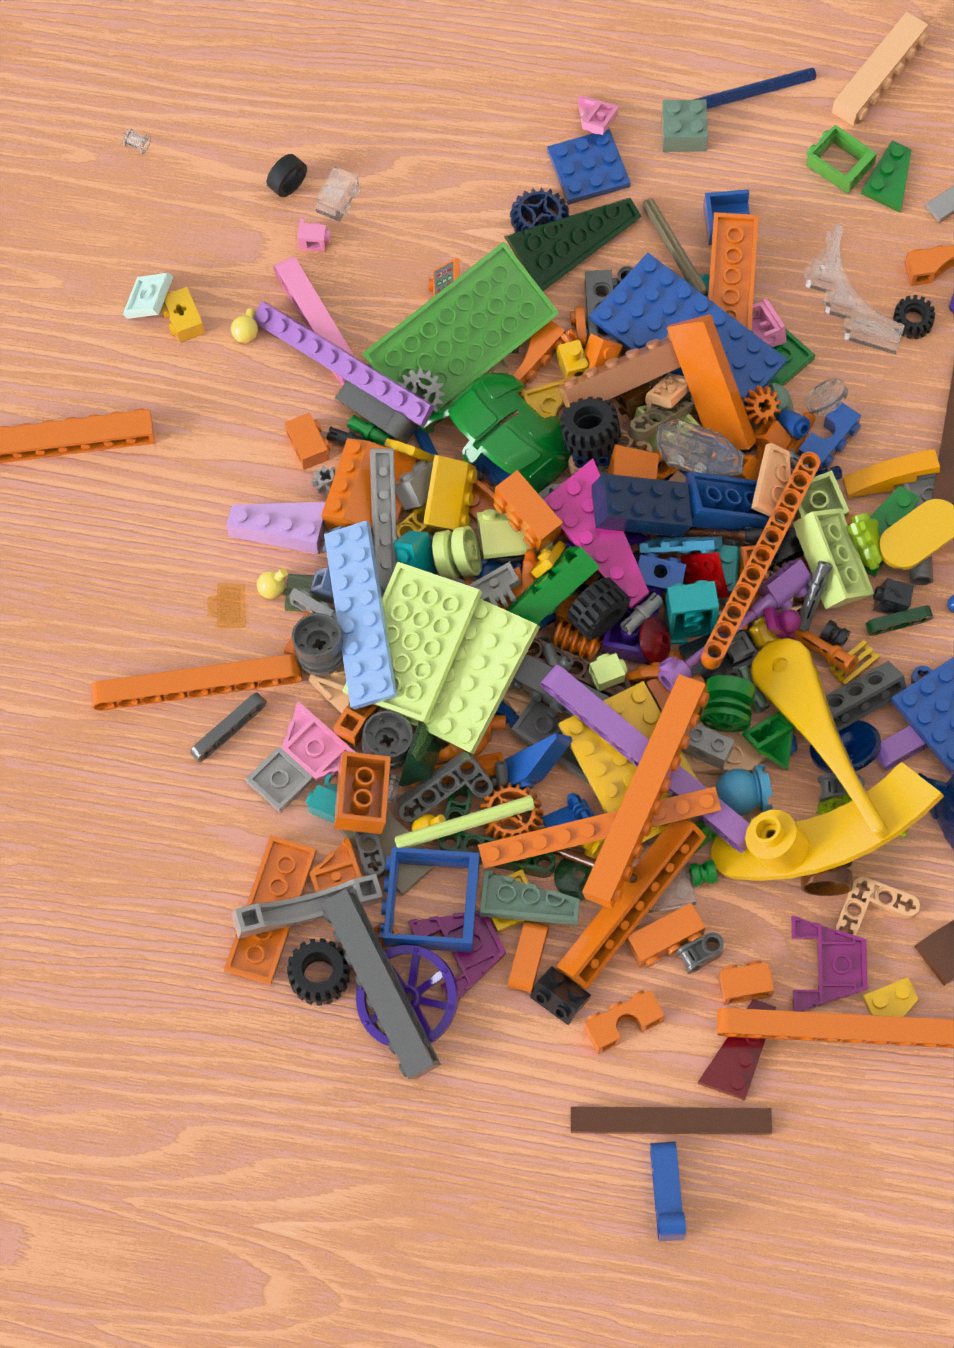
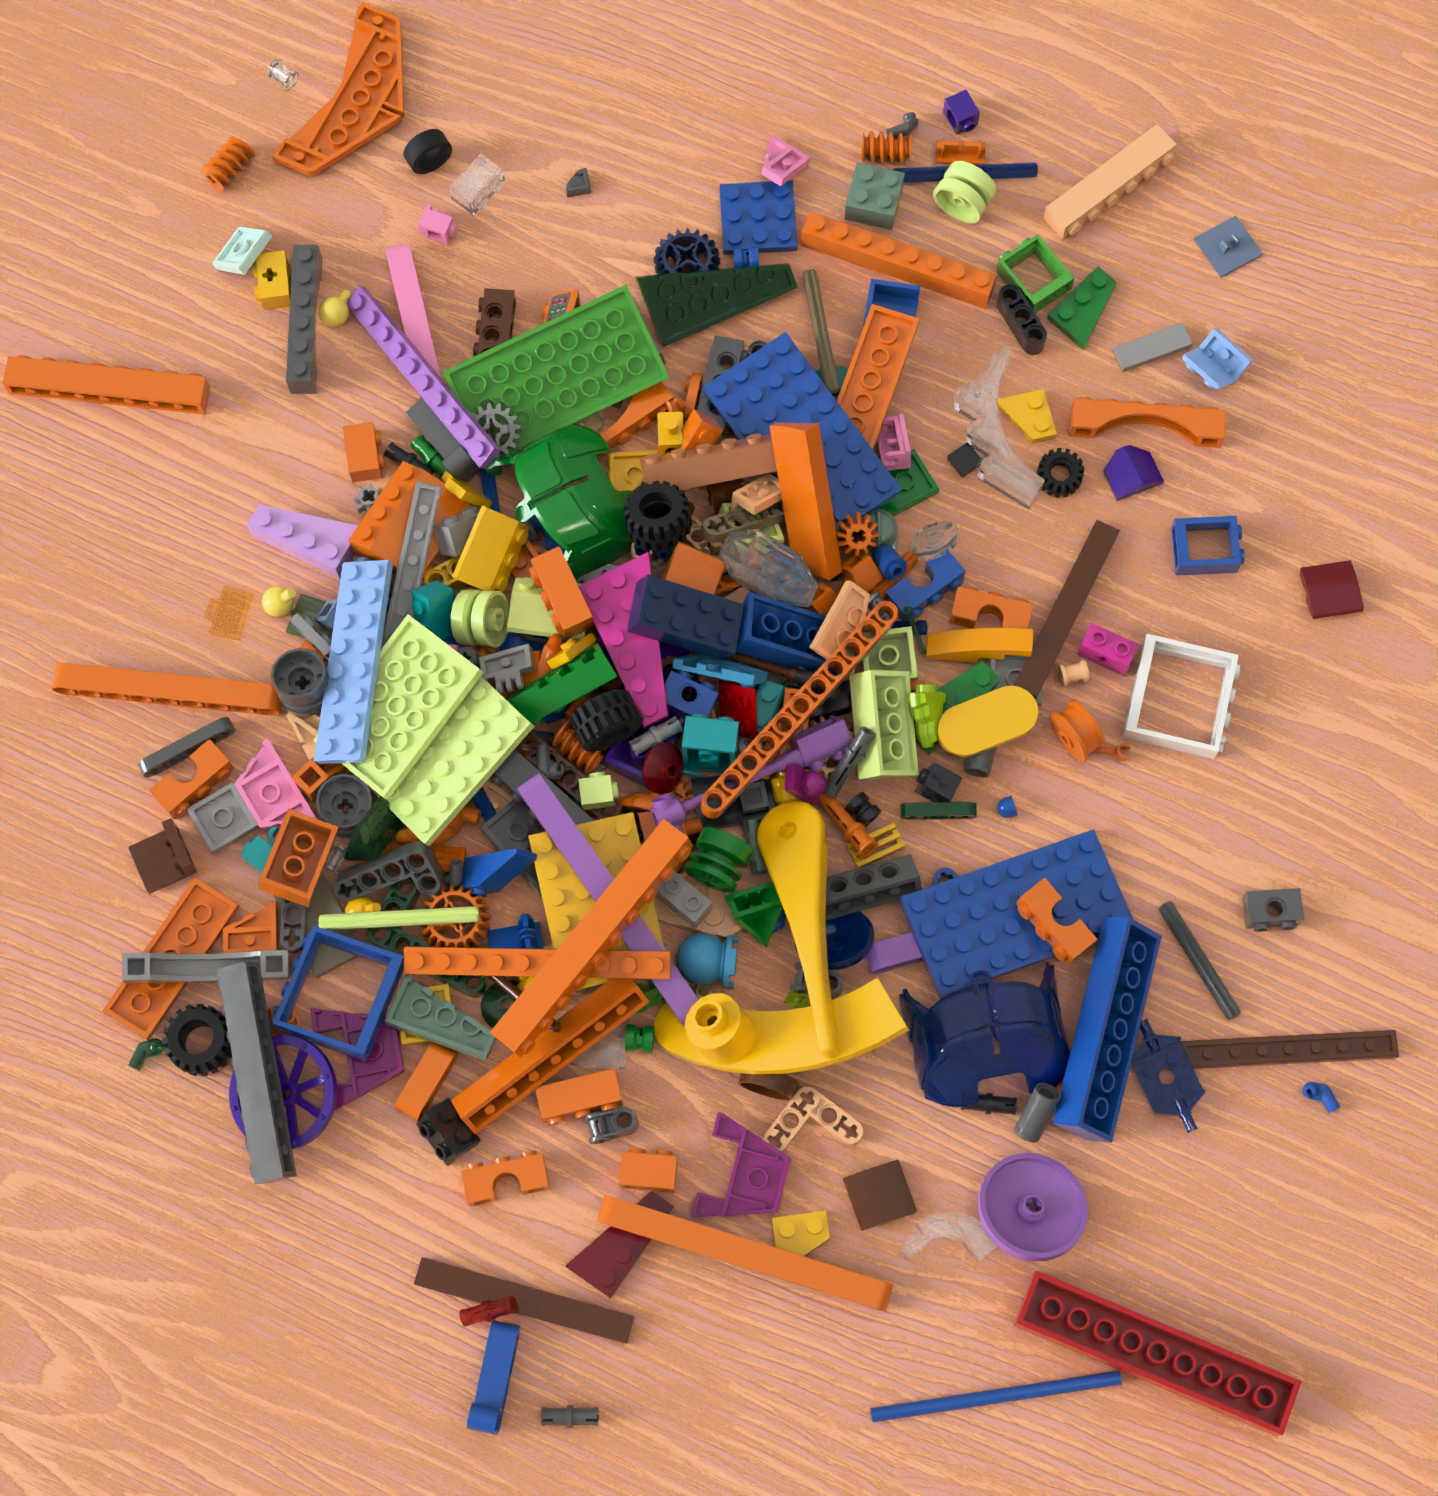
camera: 15 degrees right, 5 degrees up
none -> clear green arm [128,1038,165,1071]
none -> reddish brown bracket [129,818,197,894]
none -> orange arch [149,739,234,819]
none -> orange piece [202,136,255,191]
none -> orange wing [272,2,404,176]
none -> dark grey arch [286,245,323,394]
none -> clear red pin [459,1296,517,1327]
none -> reddish brown brick [473,288,516,357]
none -> dark grey pin [541,1405,599,1428]
none -> dark grey tile [566,168,591,197]
none -> blue wheel [733,247,759,268]
none -> orange brick [801,211,997,309]
none -> orange piece [861,130,912,165]
none -> dark grey arm [886,112,918,139]
none -> clear green hinge [903,605,926,655]
none -> yellowish green wheel [933,161,997,224]
none -> orange hinge [935,139,986,165]
none -> dark purple brick [943,90,980,135]
none -> black tile [947,442,983,478]
none -> orange arch [949,586,1034,629]
none -> yellow wing [996,389,1057,443]
none -> black beam [997,284,1047,355]

